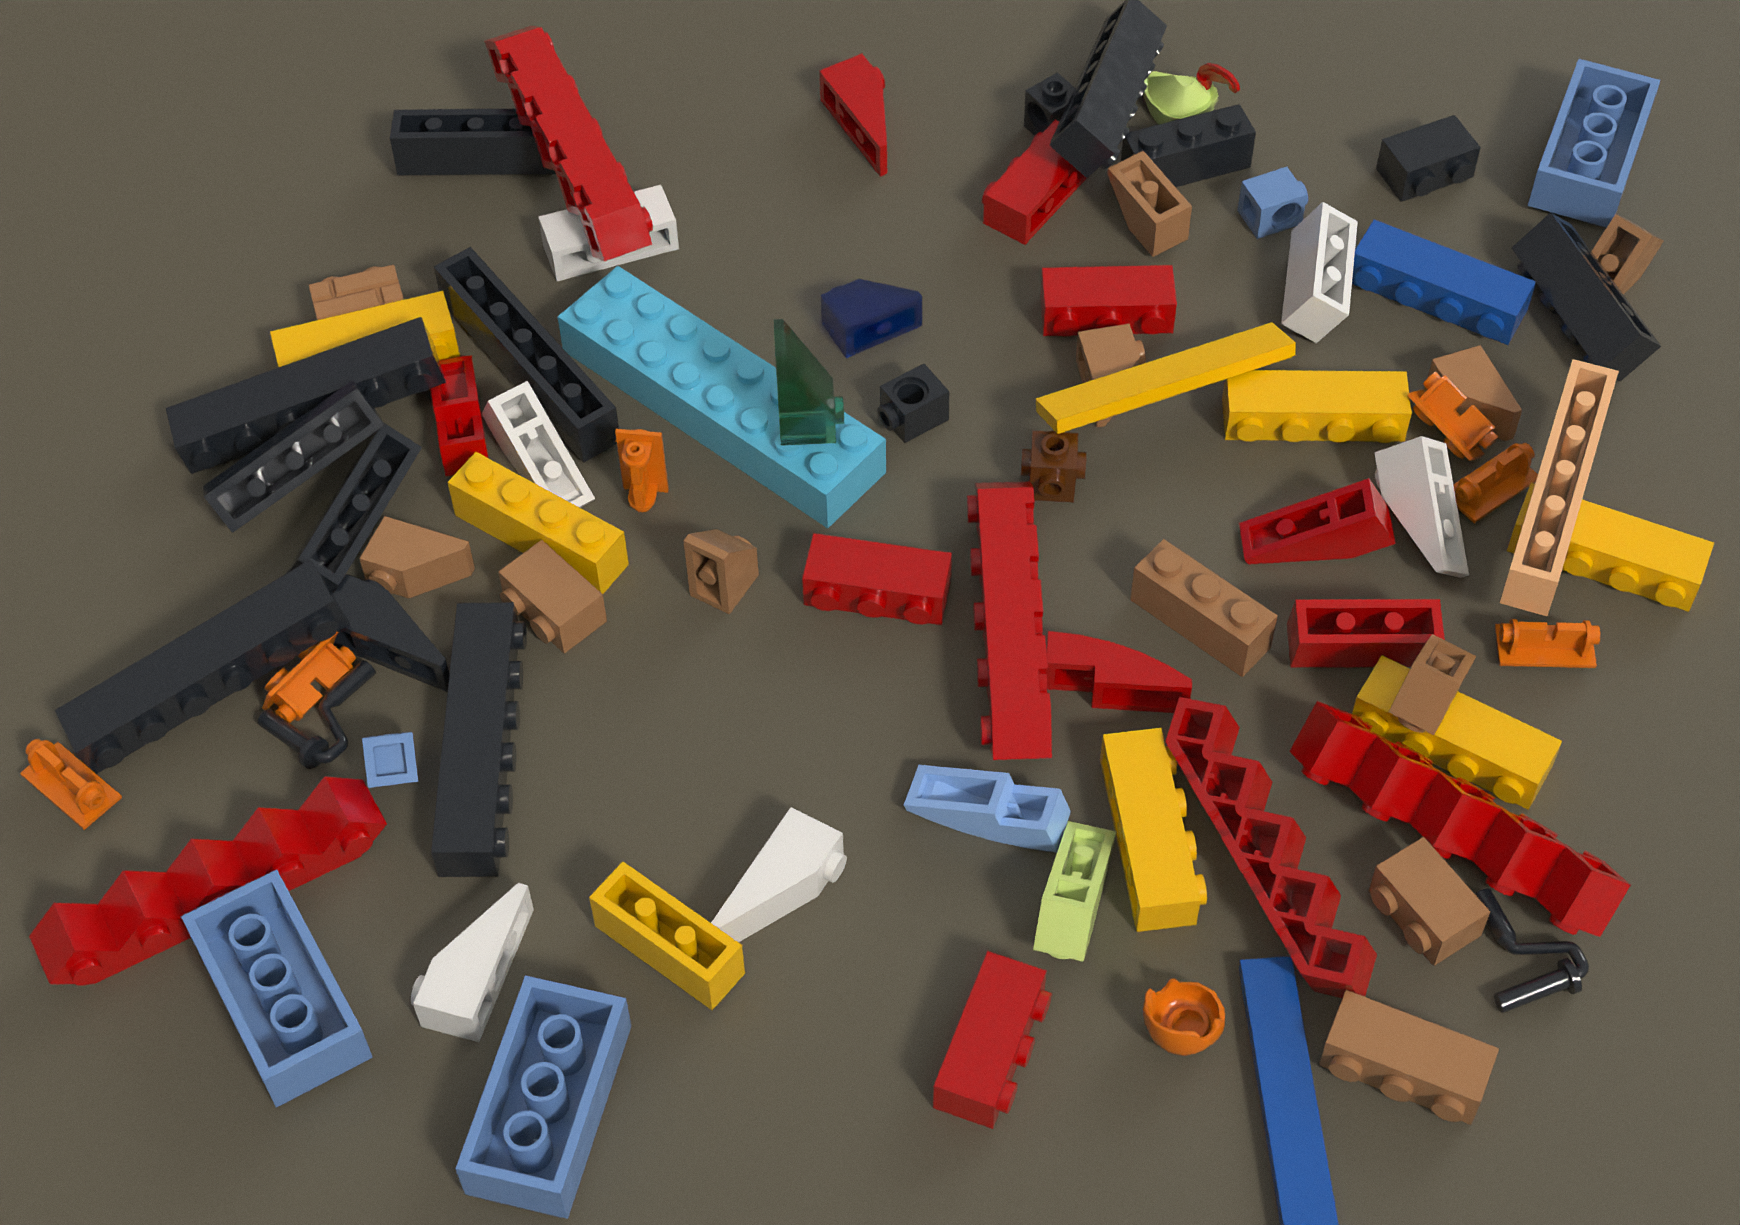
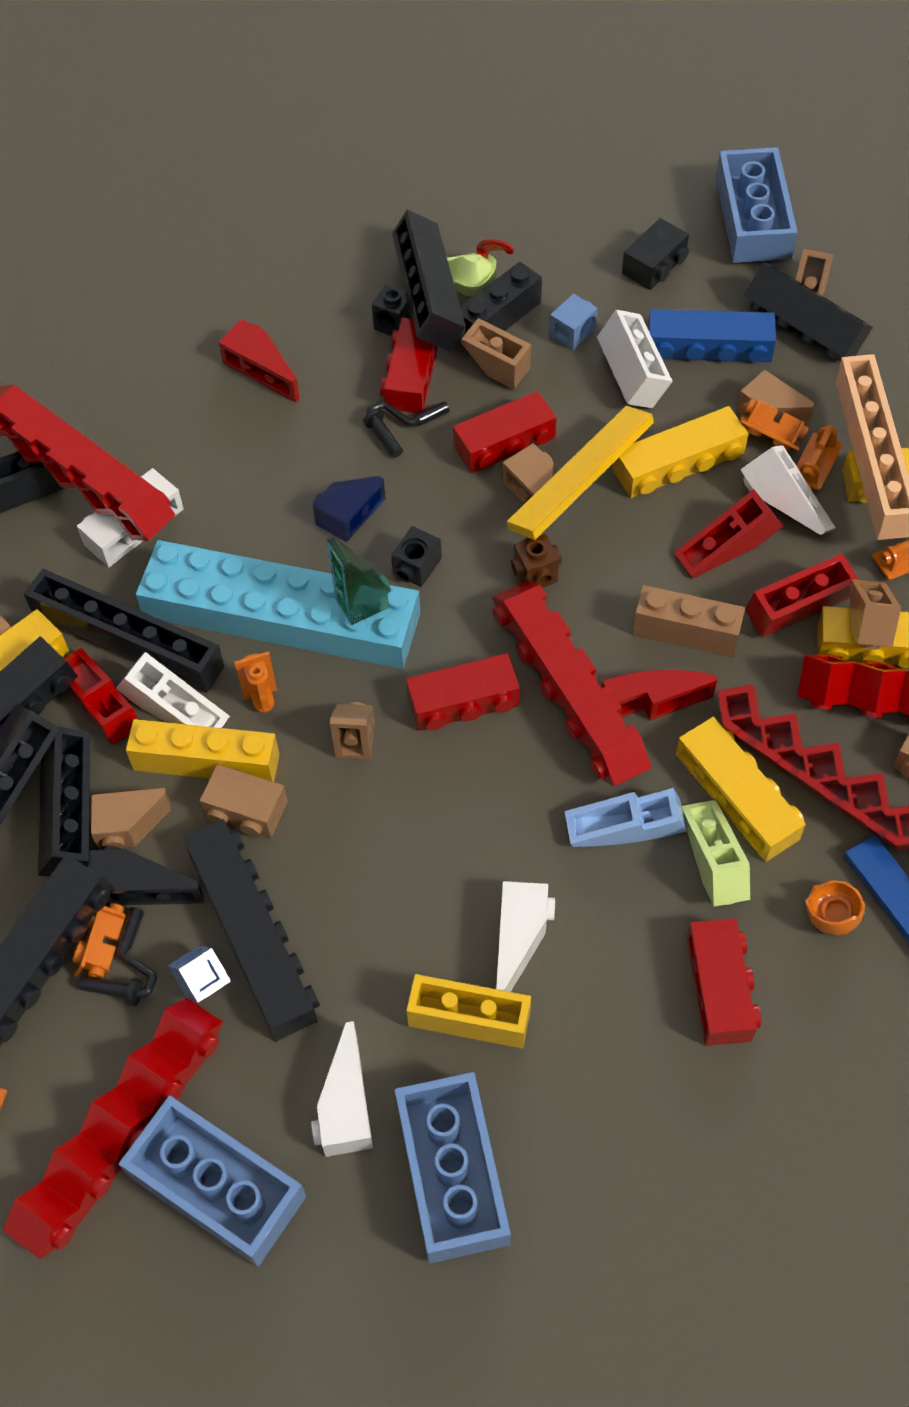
camera: 25 degrees left, 5 degrees up
none -> black piece [363,401,450,458]

